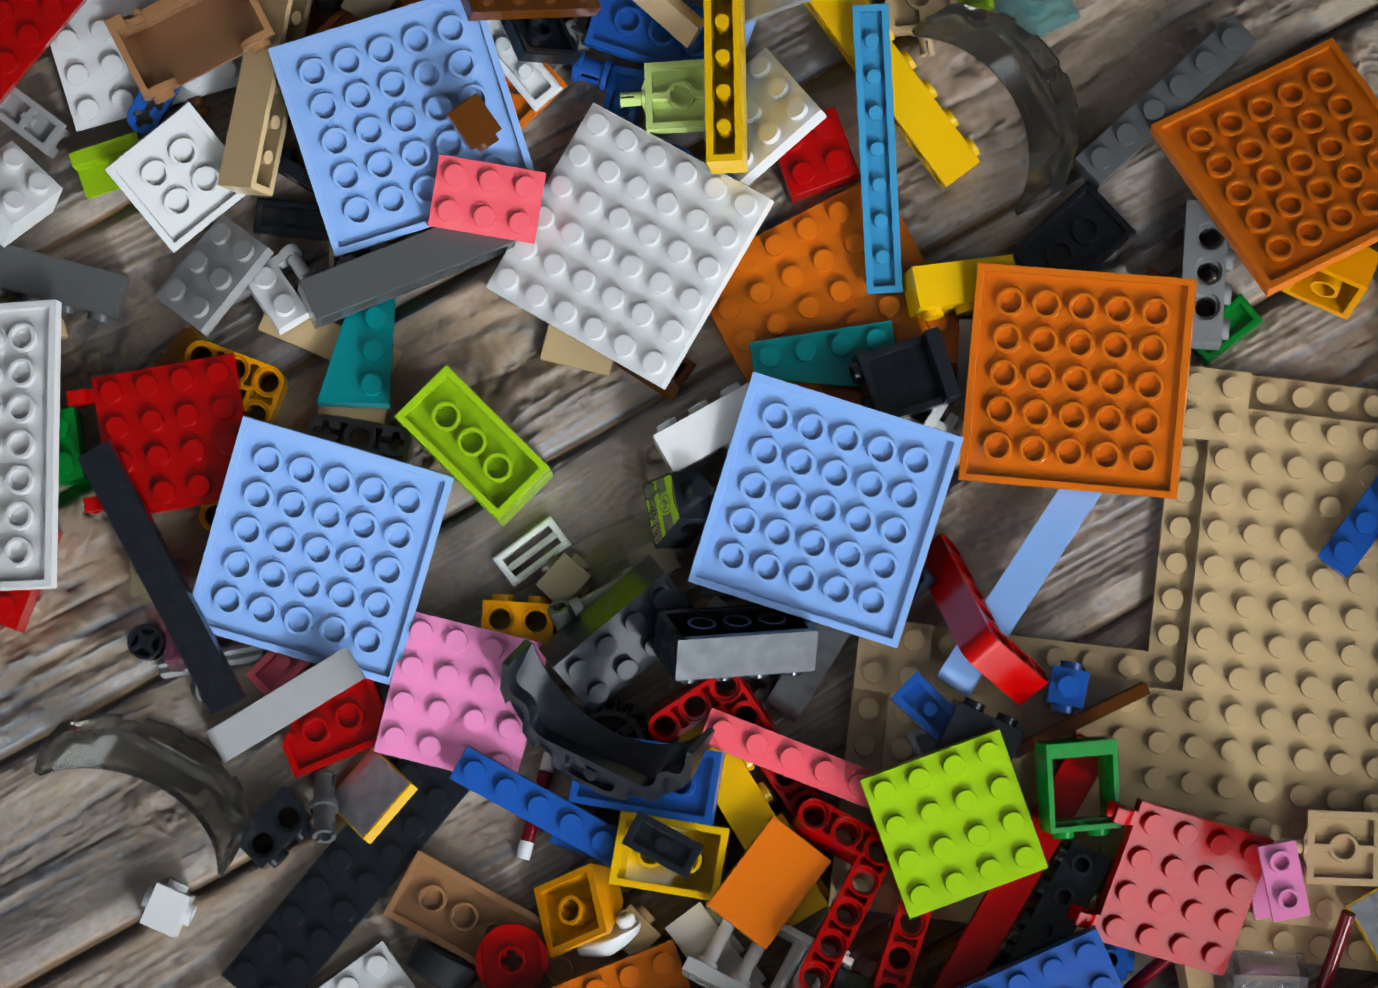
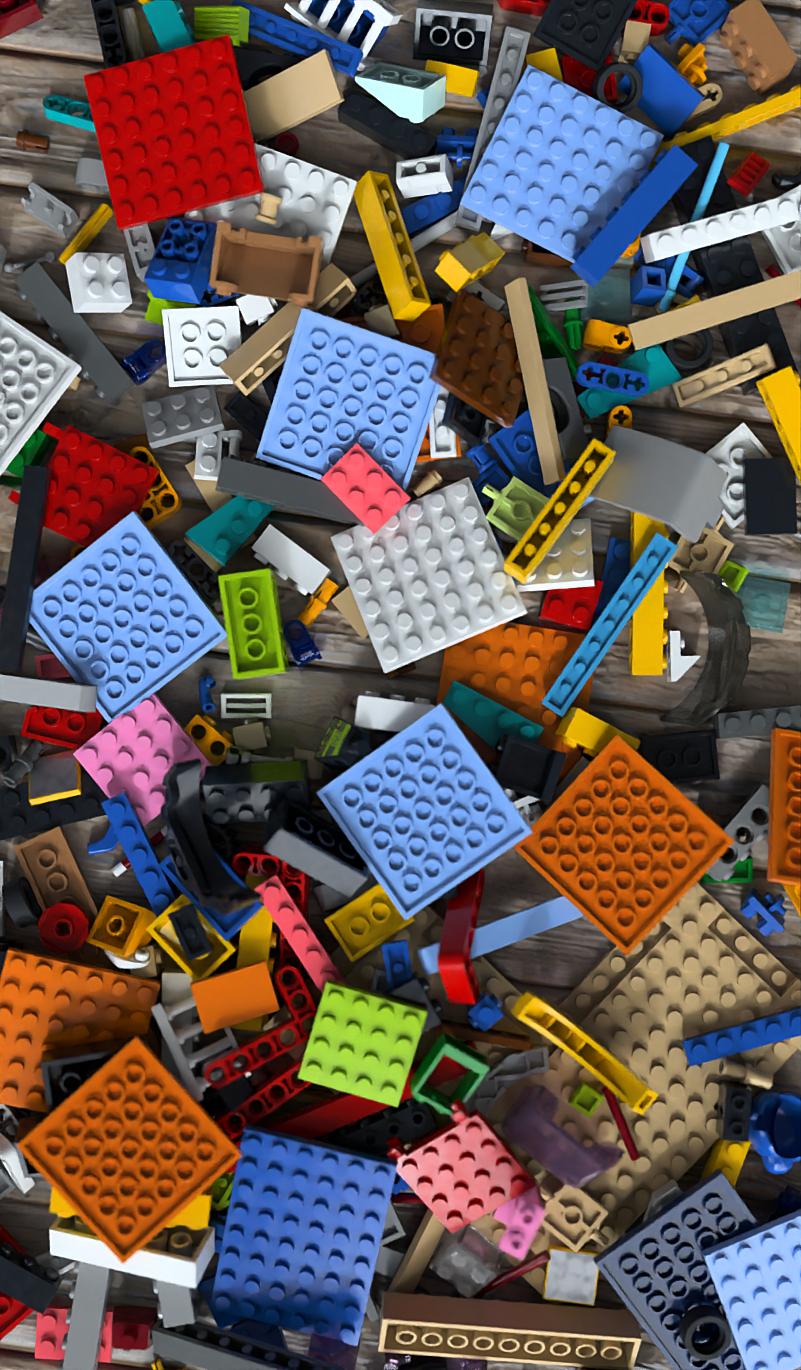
camera: 30 degrees right, 5 degrees up
reddish brown piece [444,93,502,152] -> none
none -> blue arm [87,824,120,855]
none -> clear blue piece [120,339,167,386]
none -> blue slope [144,217,217,304]
none -> blue arm [198,675,216,713]
none -> white brick [236,295,278,326]
none -> white brick [252,524,331,596]
none -> clear blue piece [283,620,322,669]
none -> light orange pin [297,578,339,627]
none -> yellow tile [324,883,416,962]
none -> tan pin [411,469,443,498]
none -> light grey tile [465,1043,550,1119]
none -> clear purple windscreen [501,1085,625,1188]
none -> yellow arch [511,990,659,1115]
none -> lime tile [568,1081,604,1118]
none -> blue plate [590,537,630,630]
none -> dark red bar [602,1086,641,1161]
none -> white slope [666,631,700,682]
none -> blue hips [740,887,787,936]

